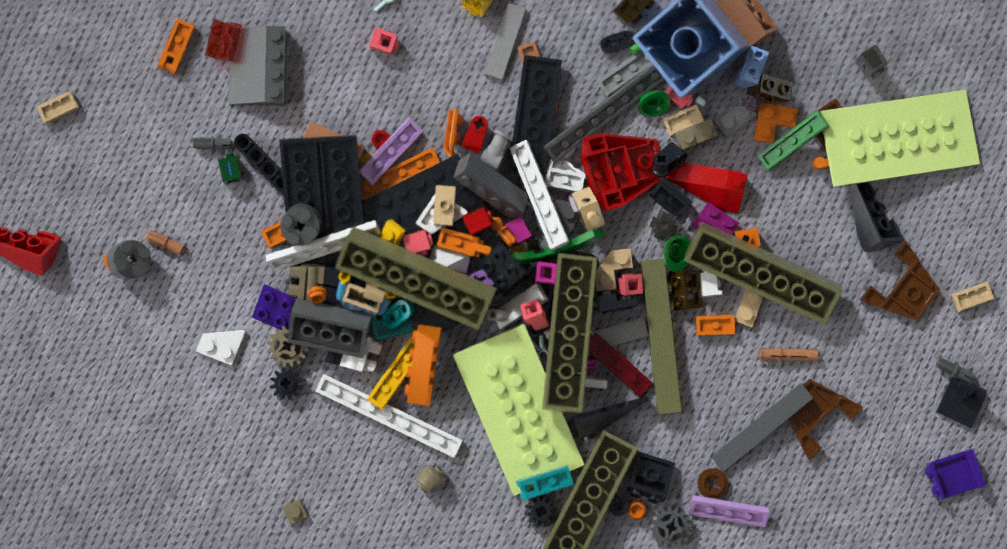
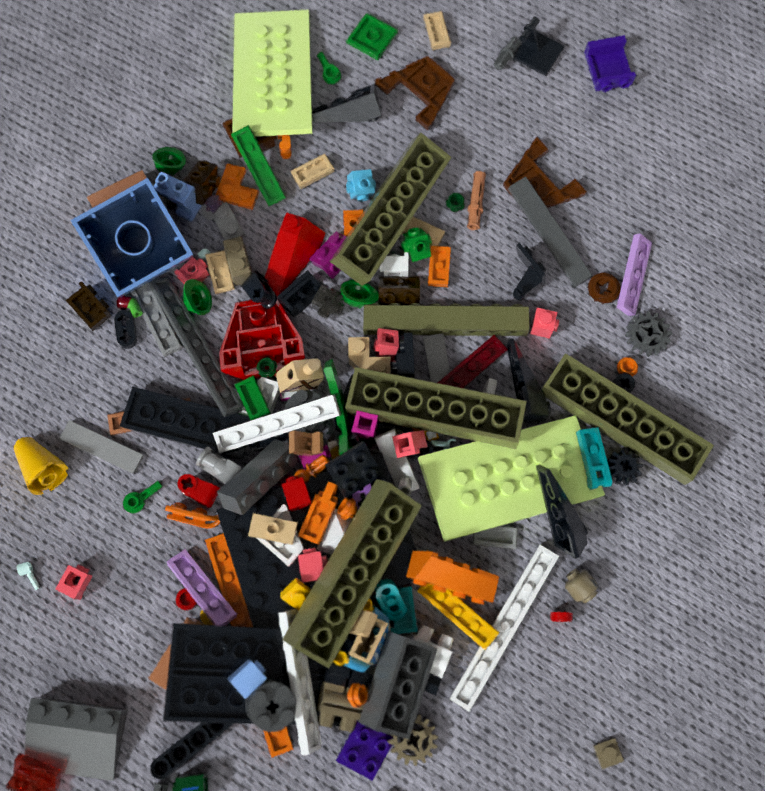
camera: 80 degrees left, 10 degrees down
black gear [270,367,304,401] -> none
black plate [627,451,675,504] -> none
clear smoke brick [855,45,888,80] -> none
none -> green plate [123,481,163,514]
none -> green piece [152,147,186,176]
none -> light blue brick [228,659,267,699]
none -> green tile [234,375,271,421]
none -> dark green plate [257,357,277,378]
none -> medium nougat bracket [289,430,324,456]
none -> tan plate [291,153,335,189]
none -> green plate [317,52,342,84]
none -> orange plate [337,498,357,520]
none -> green tile [346,13,398,61]
none -> medium azure brick [346,169,376,202]
none -> green brick [401,227,432,262]
none -> dark green plate [446,193,465,212]
none -> light grey tile [473,526,518,550]
none -> black plate [513,243,546,301]
none -> coral brick [530,308,559,339]
none -> black wedge [536,464,588,559]
none -> red tile [550,612,573,622]

